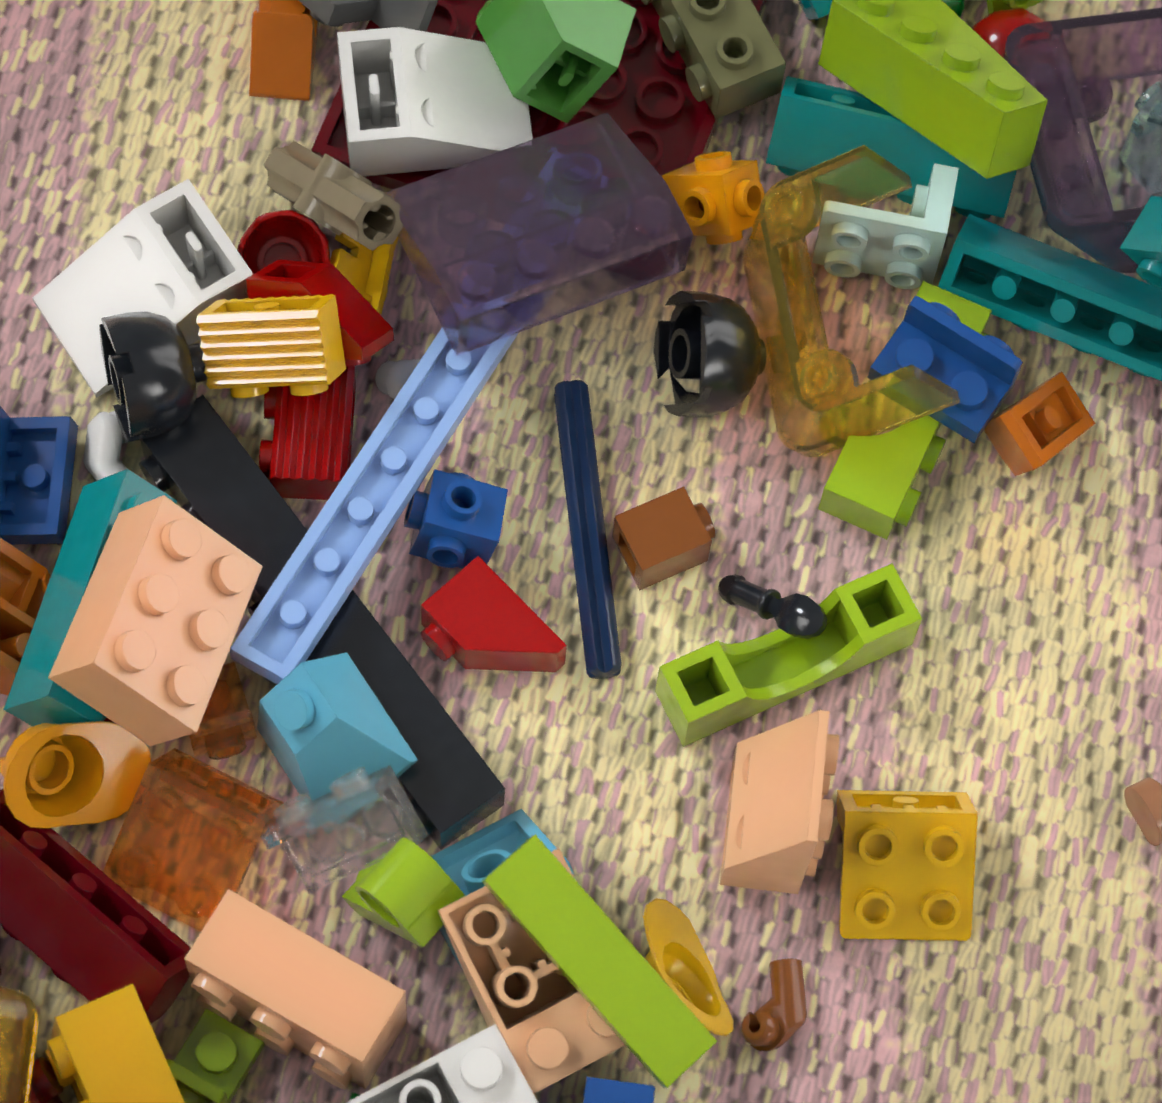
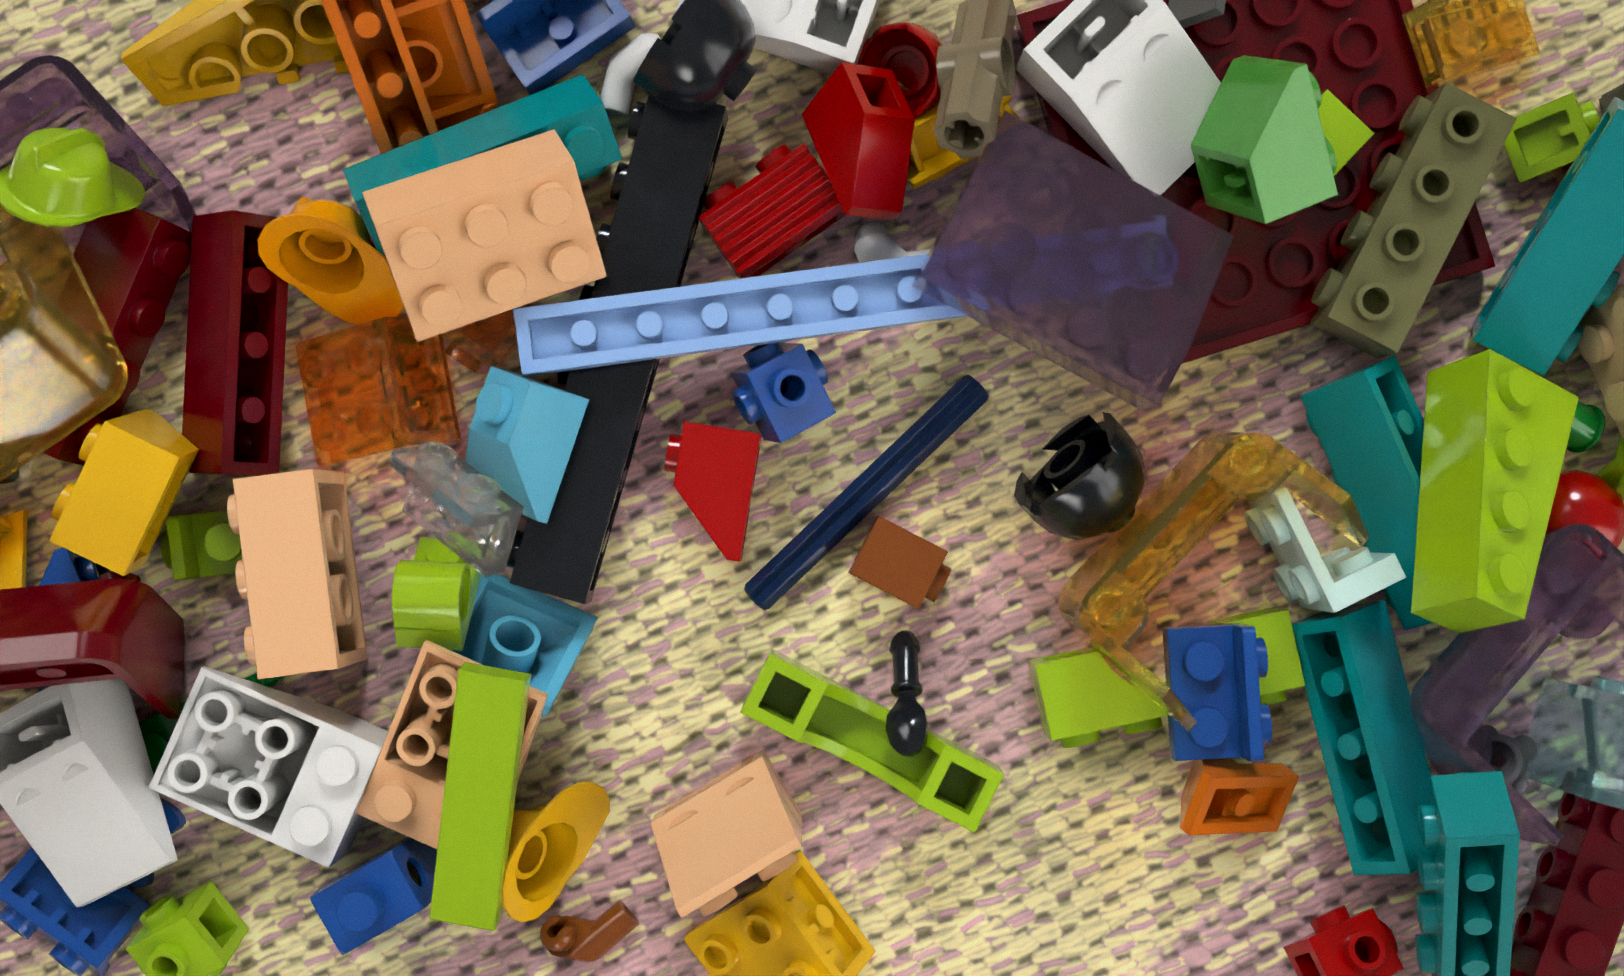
camera: 50 degrees right, 20 degrees up
yellow brick [196,294,346,398] -> none
light orange brick [662,151,765,245] -> none

